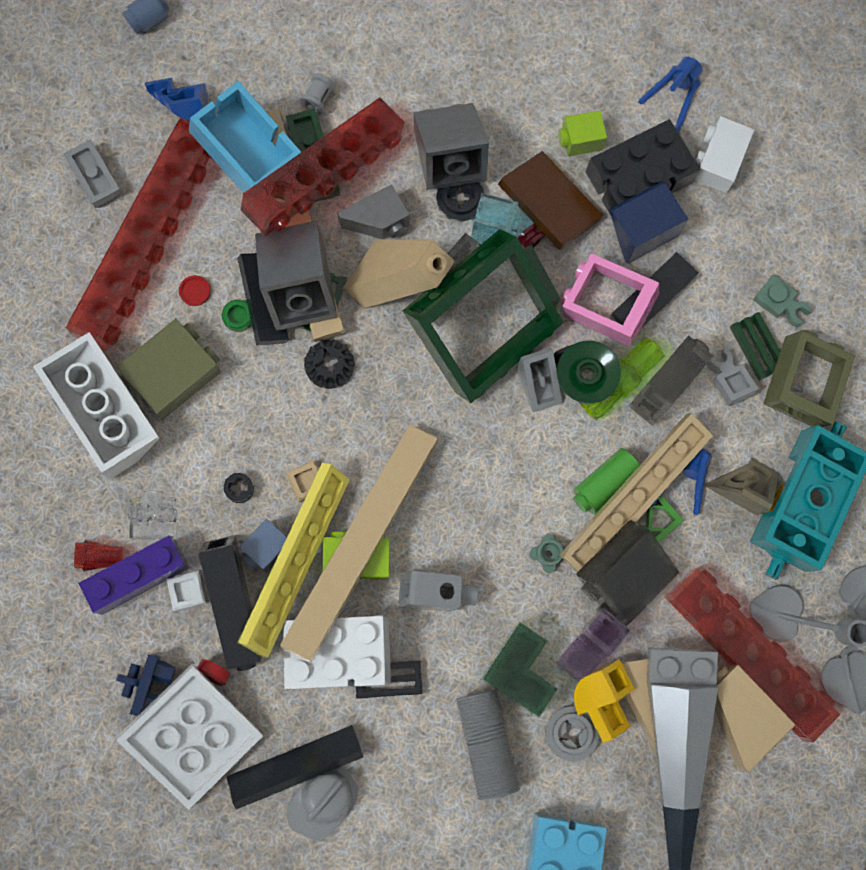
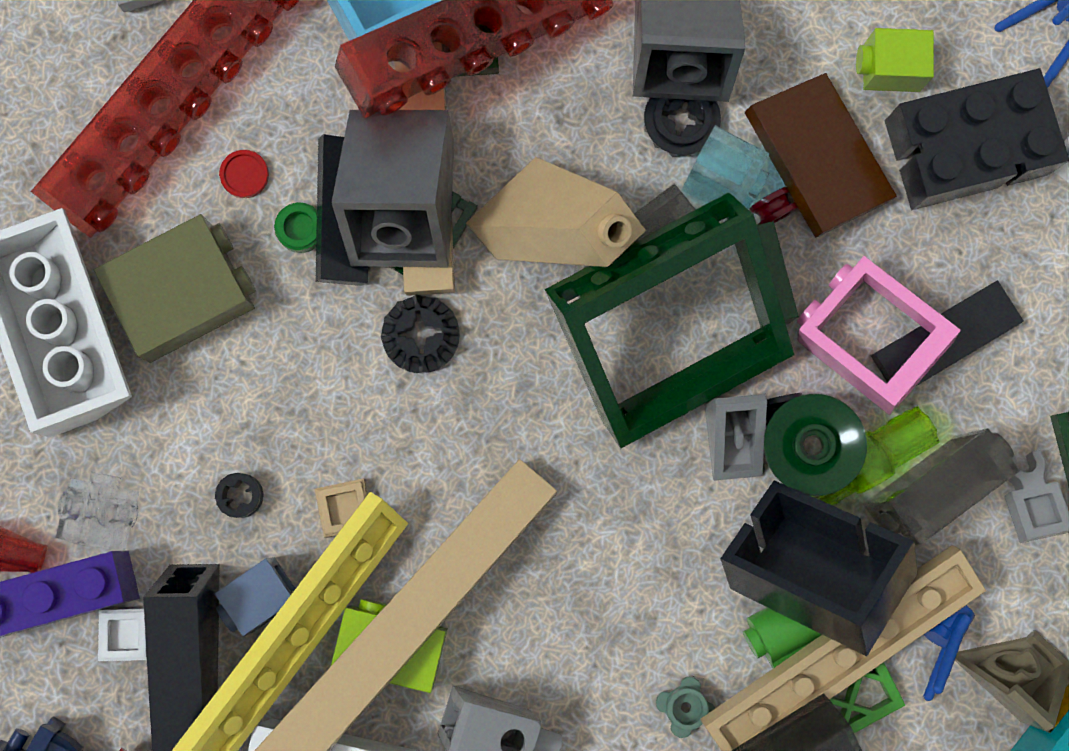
camera: 15 degrees right, 5 degrees up
flat silver slope [337,184,410,239] -> none
dark blue slope [609,181,688,264] -> none
none -> black piece [720,480,918,656]

